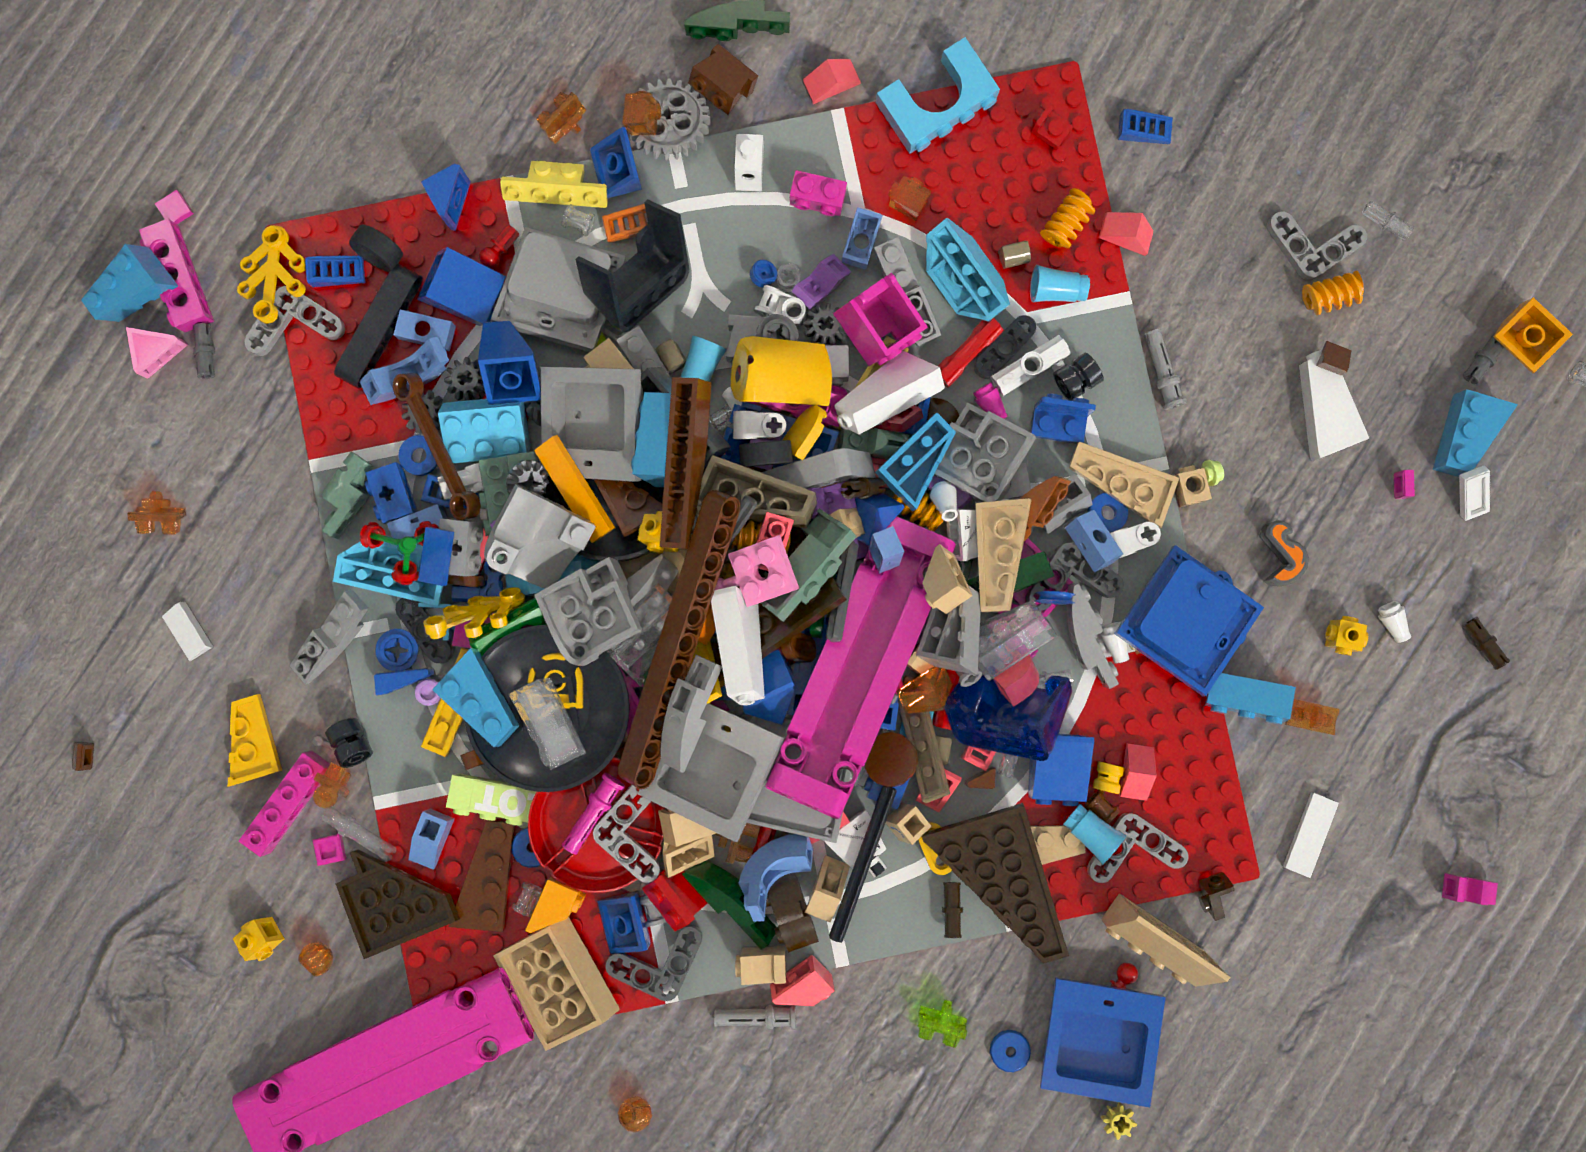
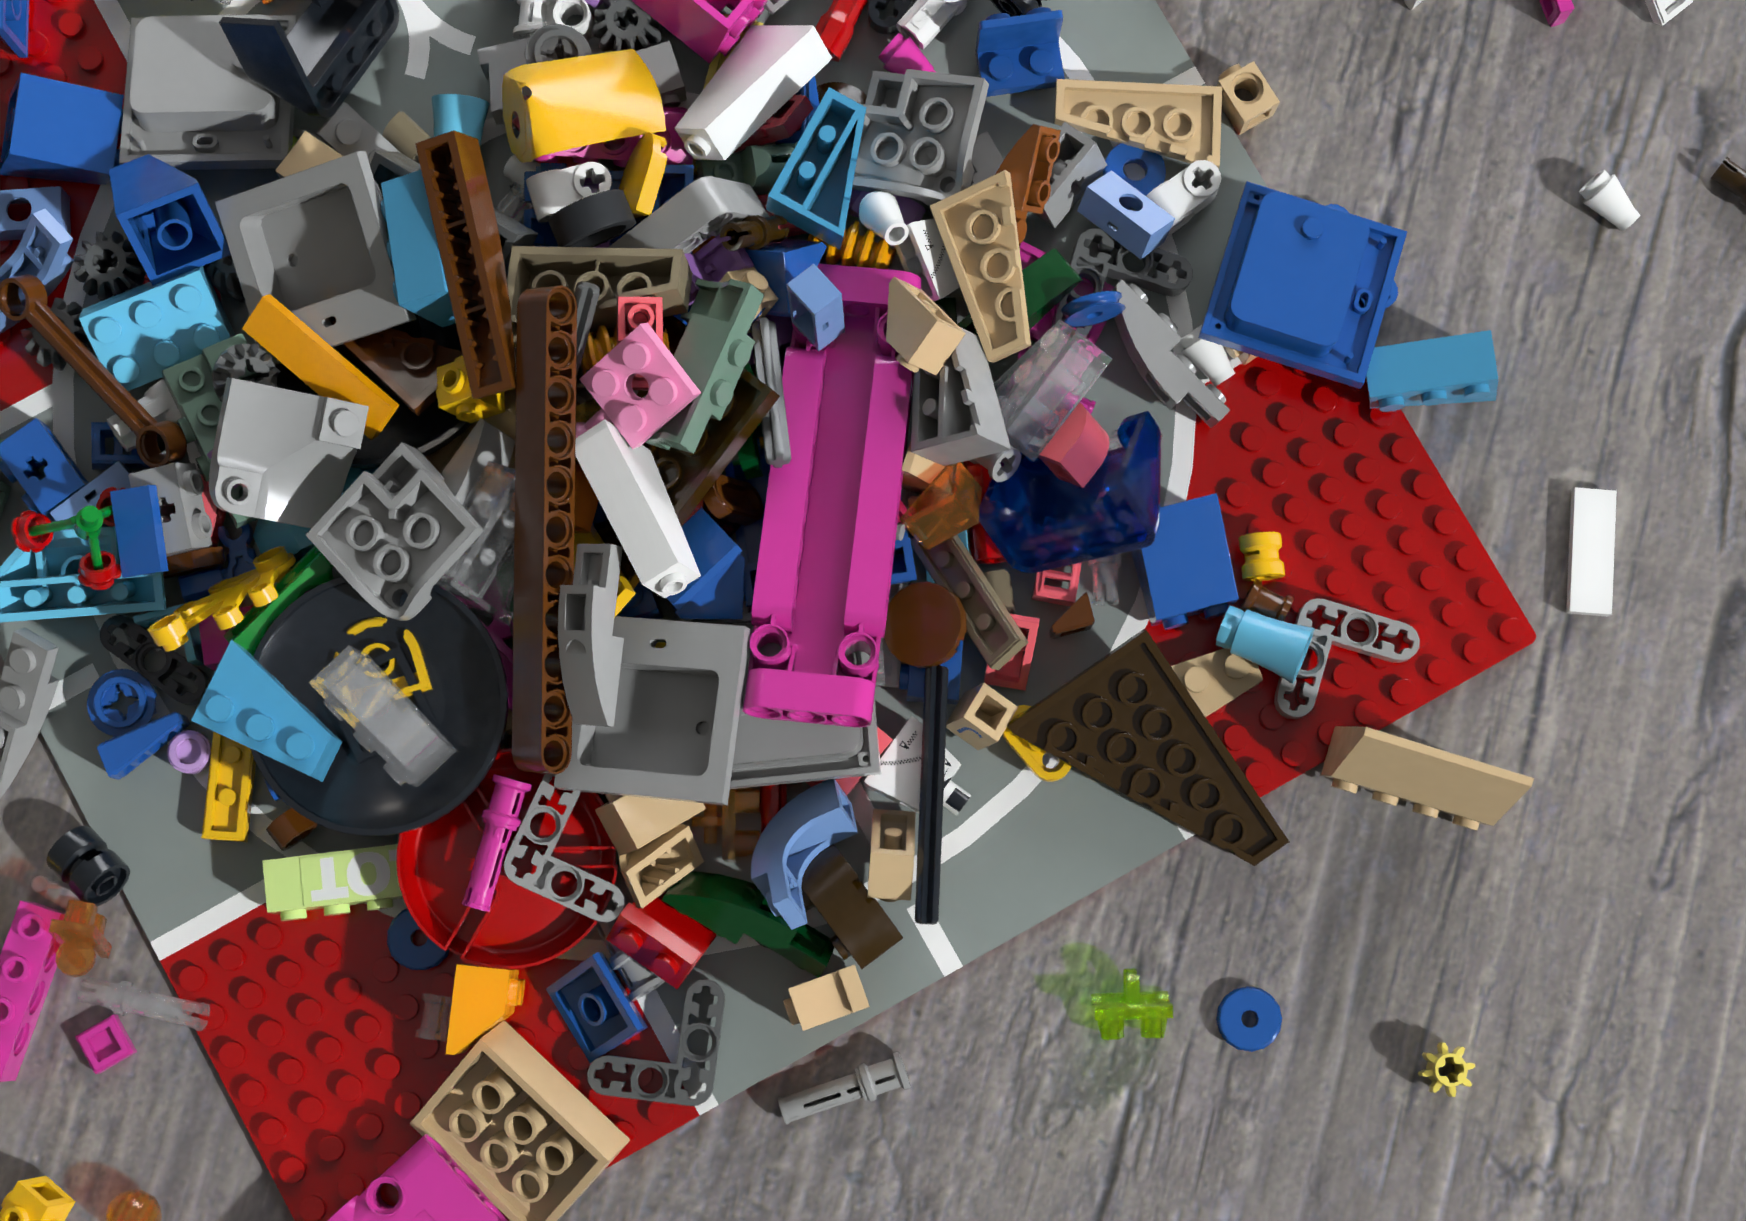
camera: 20 degrees left, 5 degrees down
dark brown wing [335,850,460,959] -> none
blue piece [398,435,437,476] -> none
medium blue slope [409,809,455,870] -> none
reddish brown wing [448,820,515,932] -> none
red axle [479,225,520,269] -> none
coral slope [770,955,835,1006] -> none
dark brown pin [942,882,963,938] -> none
blue piece [1040,977,1166,1108] -> none
red axle [1103,963,1138,1004] -> none
coral slope [1119,743,1157,801] -> none
dark brown bracket [1199,872,1235,921] -> none
yellowish green plate [1201,460,1224,486] -> none
dark grey animal [1260,520,1309,587] -> none
clear orange hips [1285,699,1340,735] -> none
yellow brick [1325,616,1368,656] -> none

